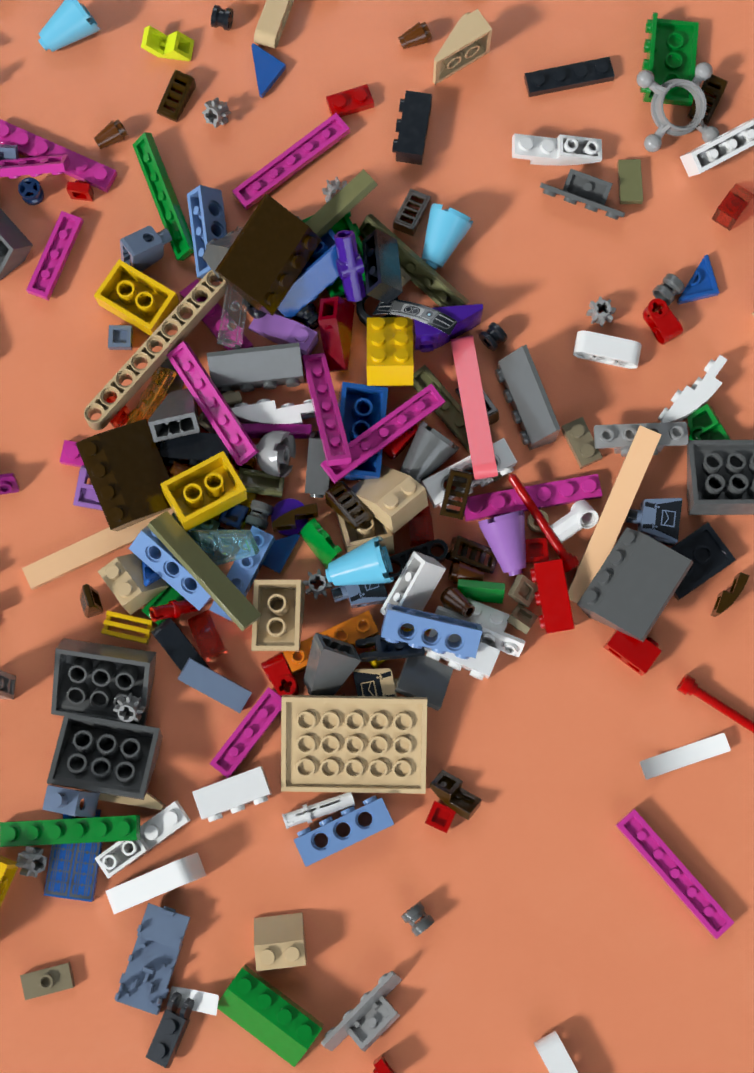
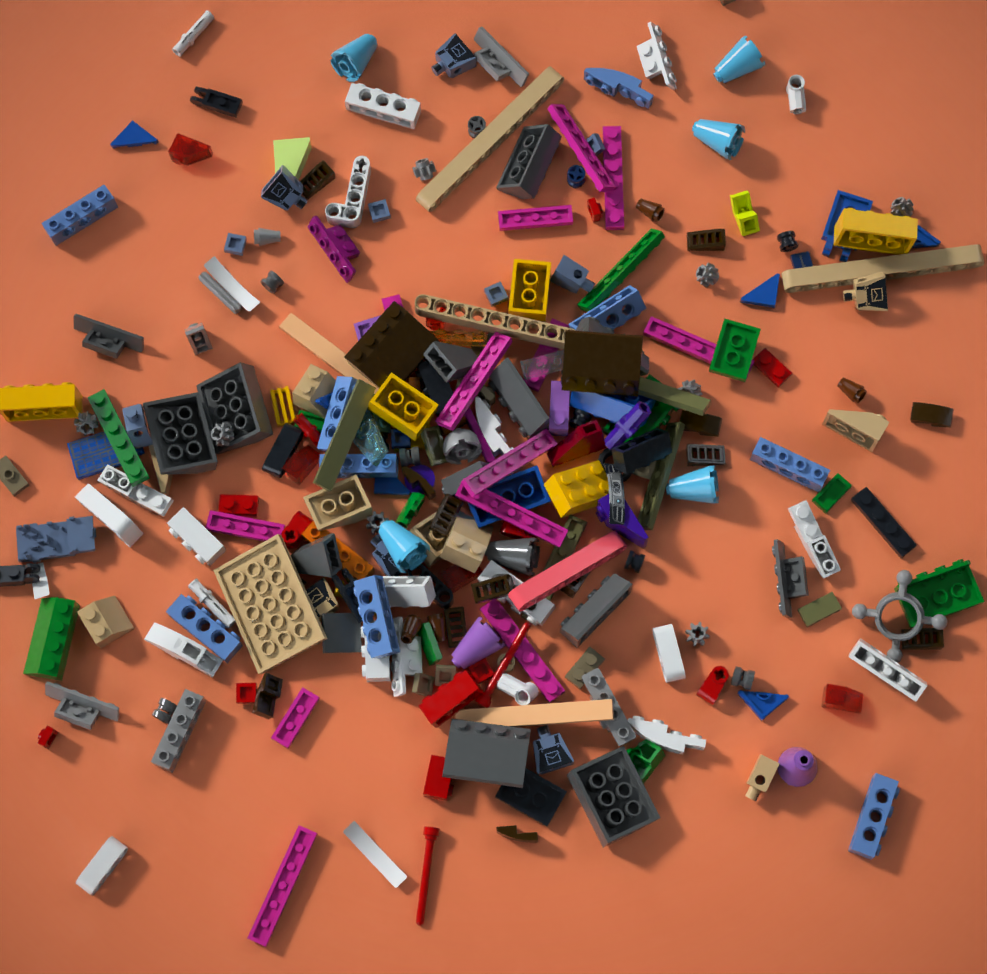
camera: 65 degrees right, 5 degrees down
dark brown slope [80,584,104,618] -> none
sand blue tile [178,657,252,713] -> none
black brick [392,91,432,165] -> none
none -> white slope [144,622,223,678]
none -> light grey brick [151,689,207,773]
none -> red plate [219,494,259,516]
none -> dark pink plate [271,687,320,749]
none -> dark brown slope [680,410,722,437]
none -> green plate [709,318,761,382]
none -> medium blue brick [750,437,830,493]
none -> dark blue tile [790,251,813,269]
none -> green tile [812,473,852,514]

